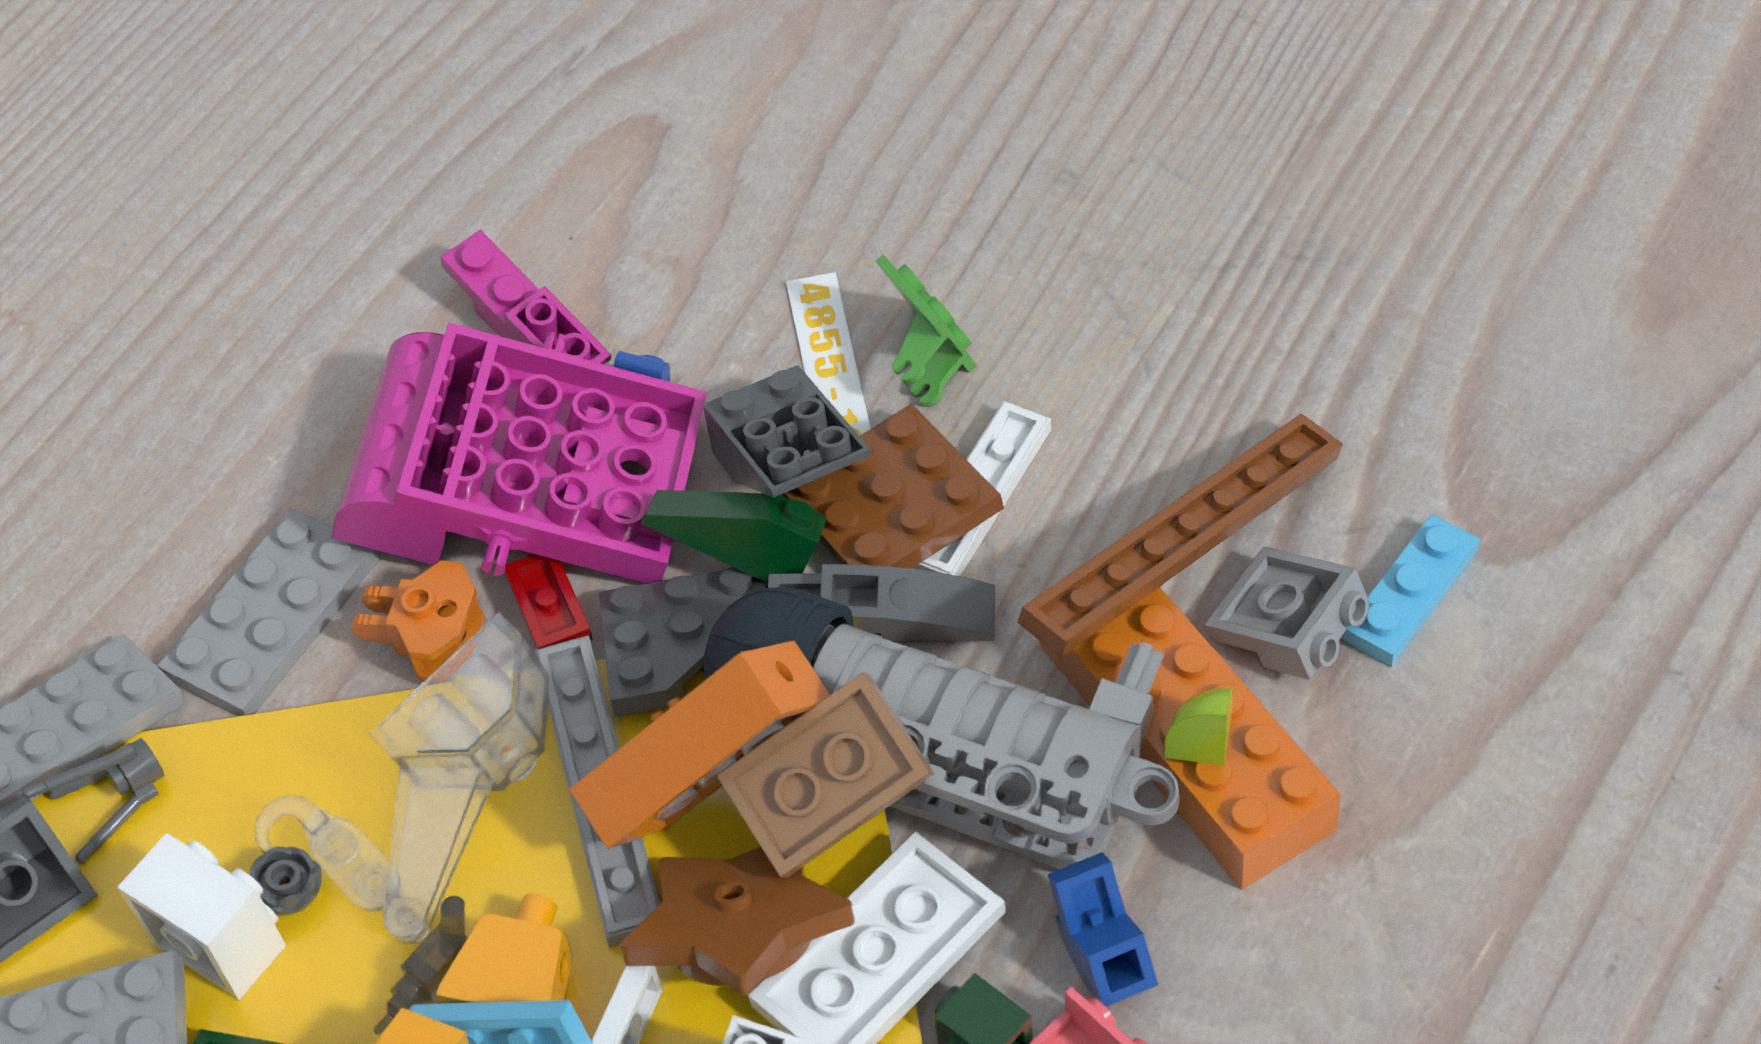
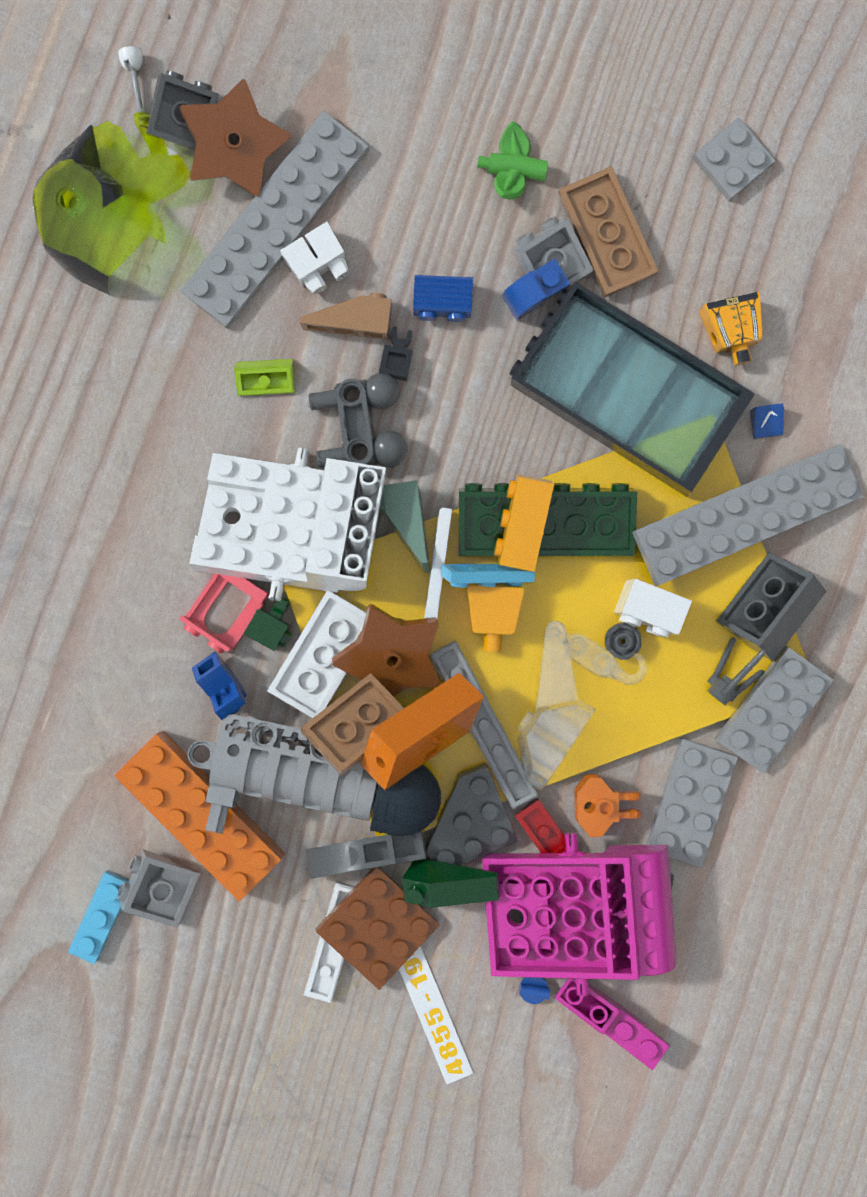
camera: 165 degrees right, 35 degrees up
clear smoke piece [374,896,468,1035] -> none
dark grey slope [702,365,872,498] -> none
bright green plate [875,255,977,407] -> none
dark orange plate [1017,413,1343,657] -> none
lime brick [1165,688,1233,766] -> none

